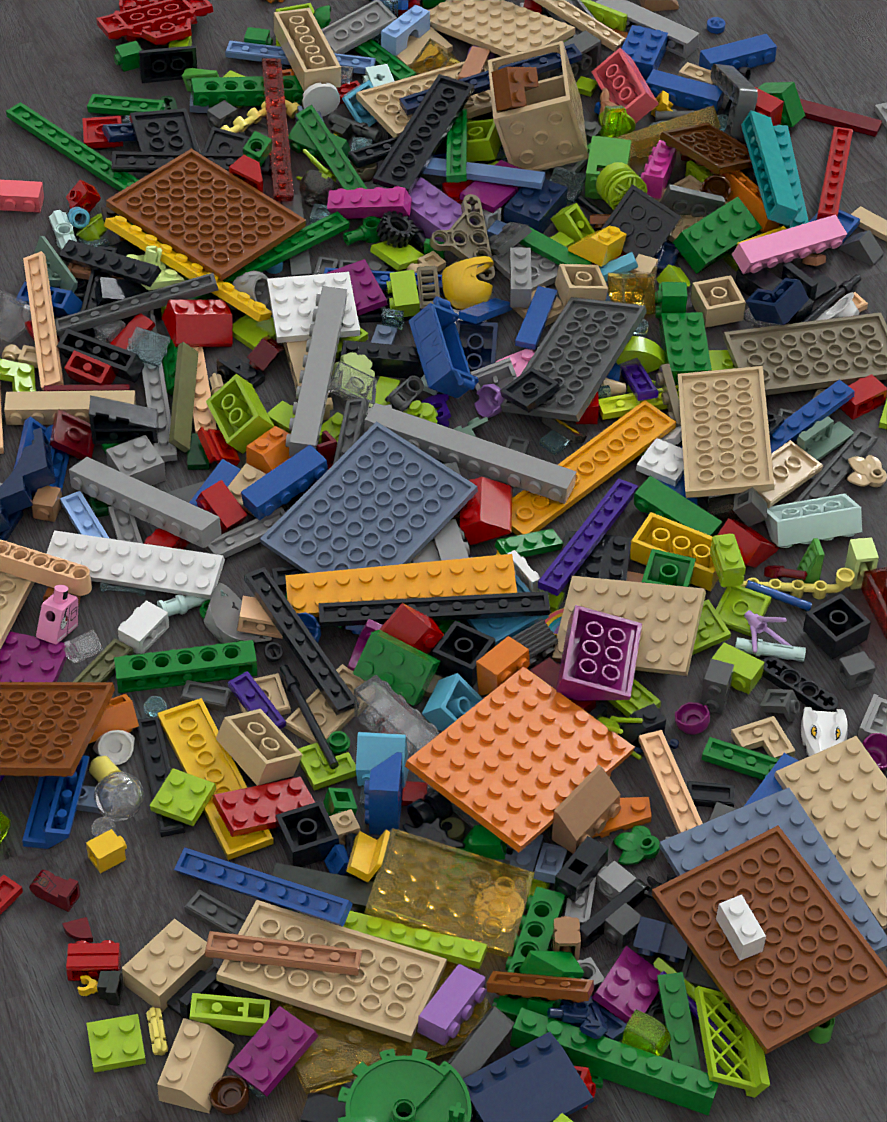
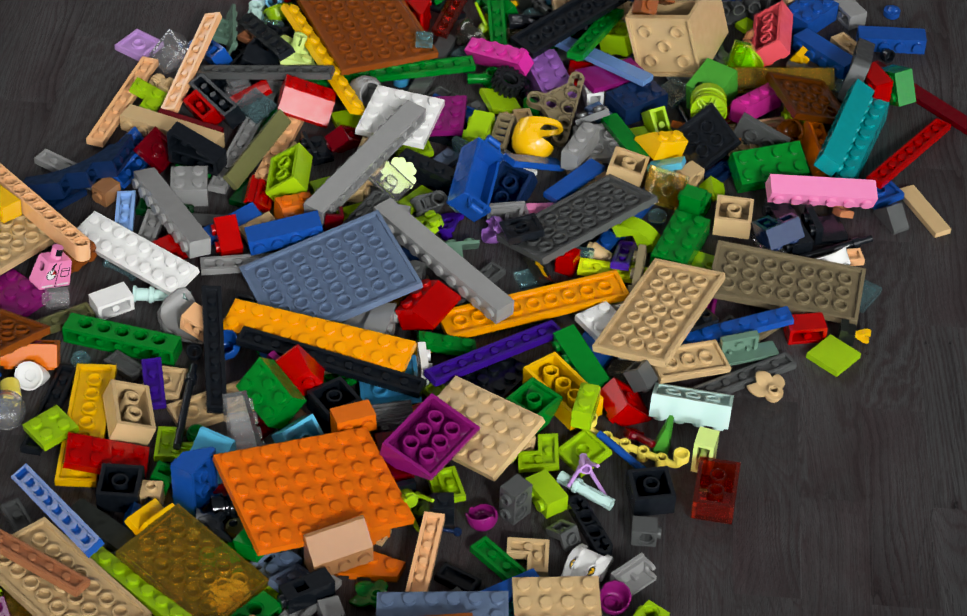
camera: 25 degrees right, 5 degrees down
none -> clear light blue plate [415,31,433,48]

